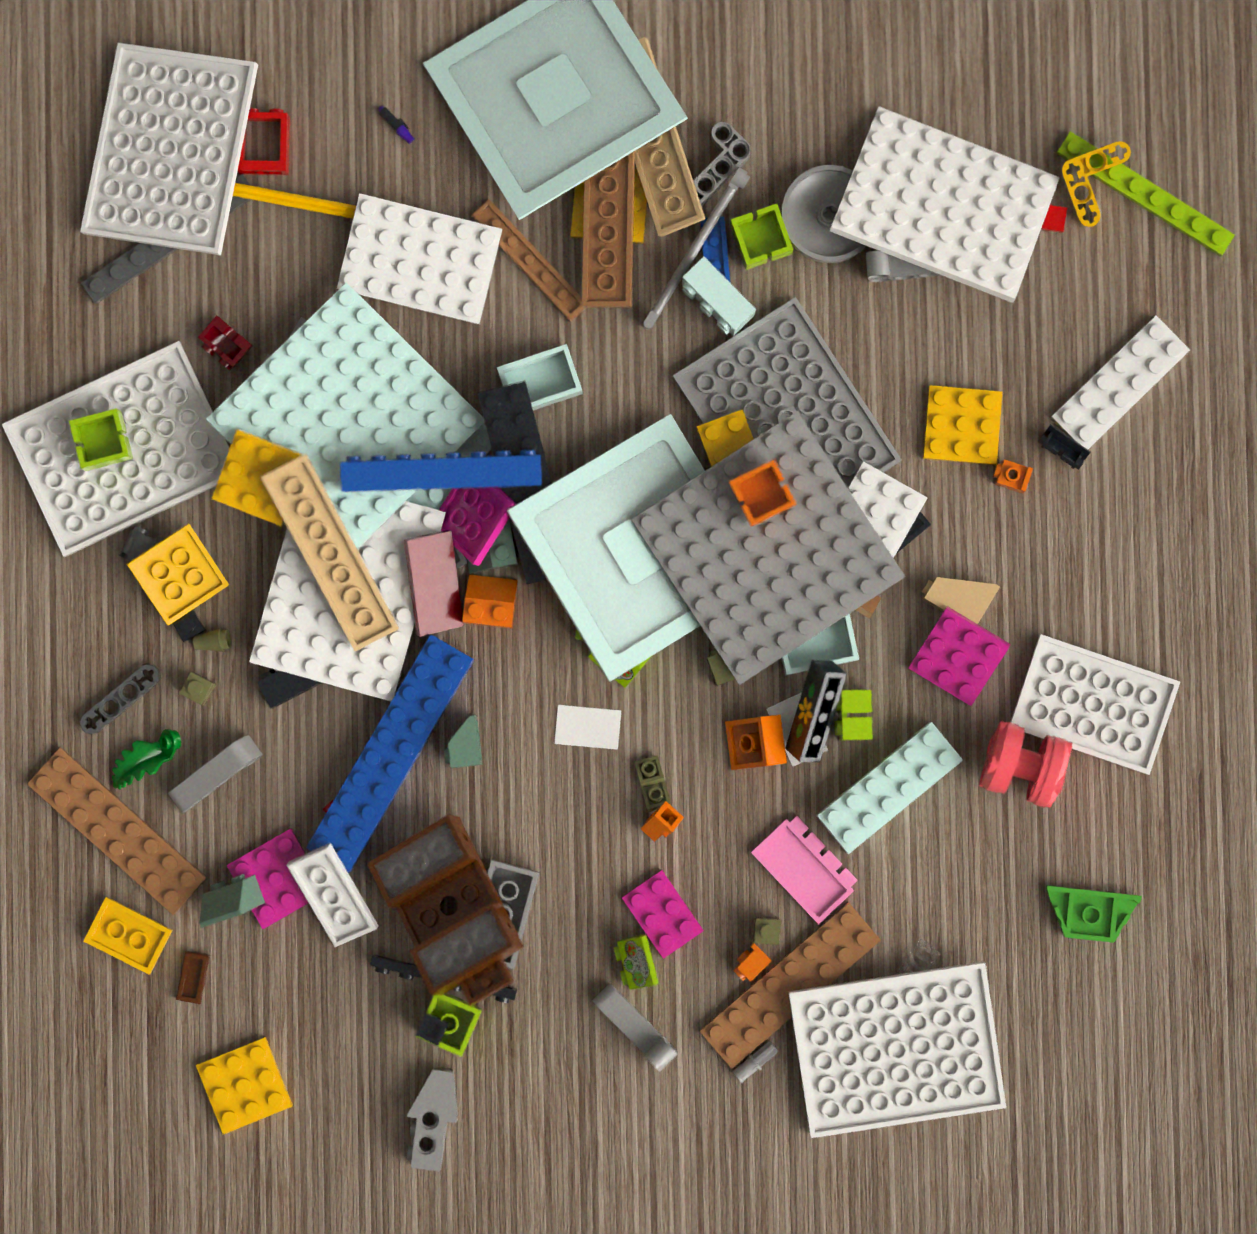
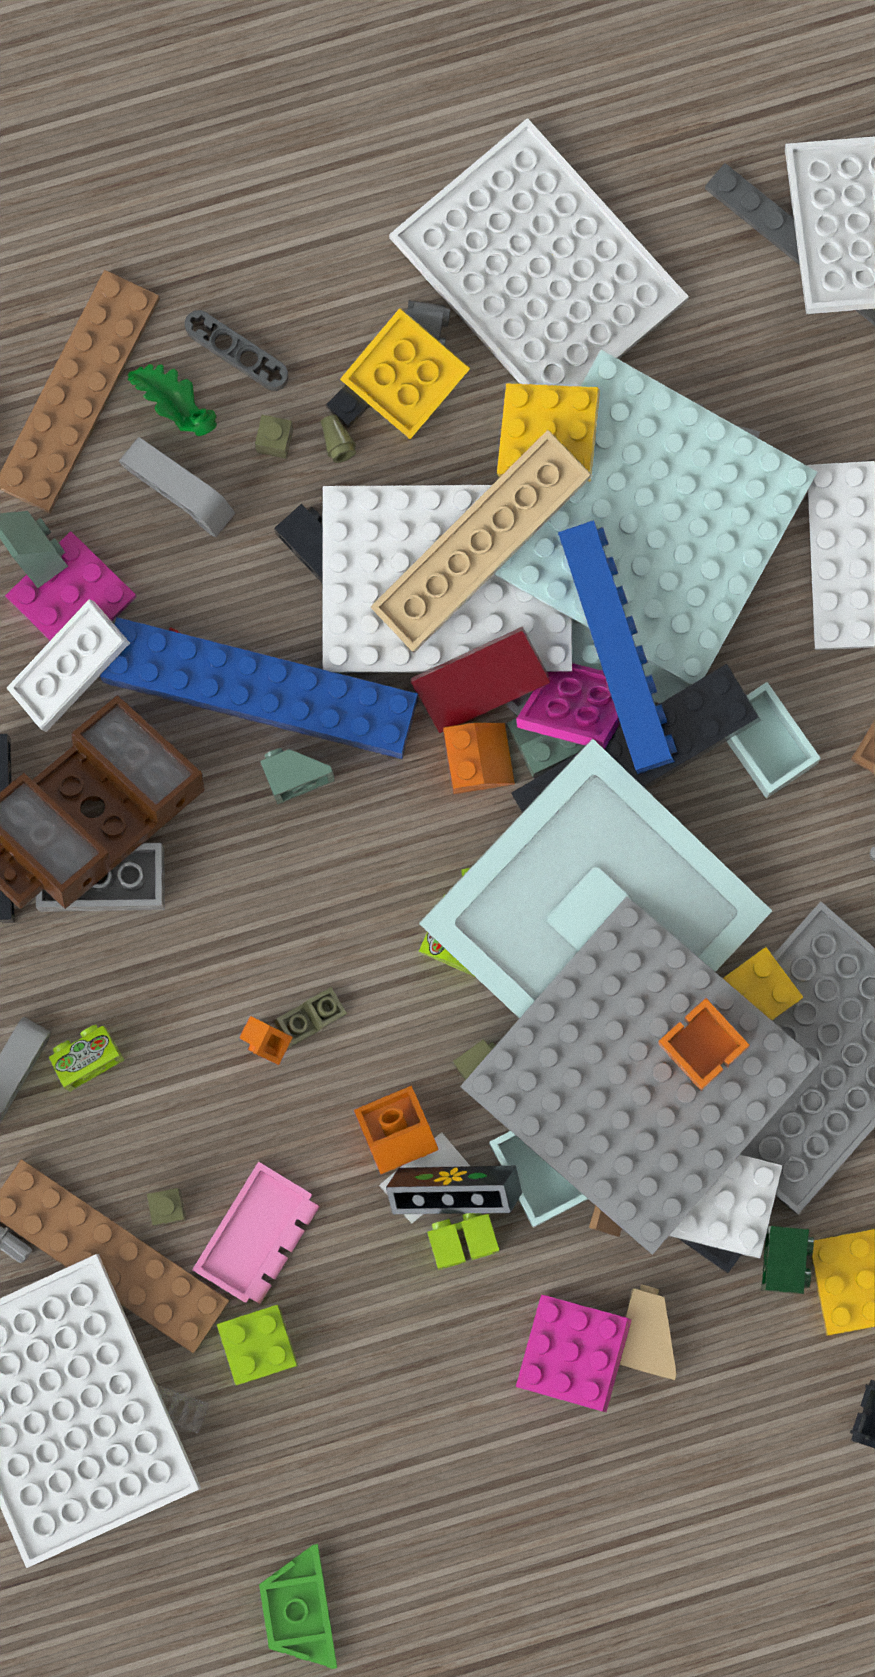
camera: 80 degrees right, 5 degrees down
lime piece [69,408,133,471] -> none
dark red cylinder [198,315,253,371] -> none
white sticker [555,705,621,750] -> none
dark pink plate [622,870,704,959] -> none
orange brick [733,942,772,982] -> none
light aqua brick [816,722,963,854] -> none
coral piece [979,721,1072,808] -> none
orange brick [993,459,1033,493] -> none
white plate [1010,634,1180,775] -> none
none -> lime brick [217,1305,298,1386]
none -> dark green brick [761,1226,814,1294]

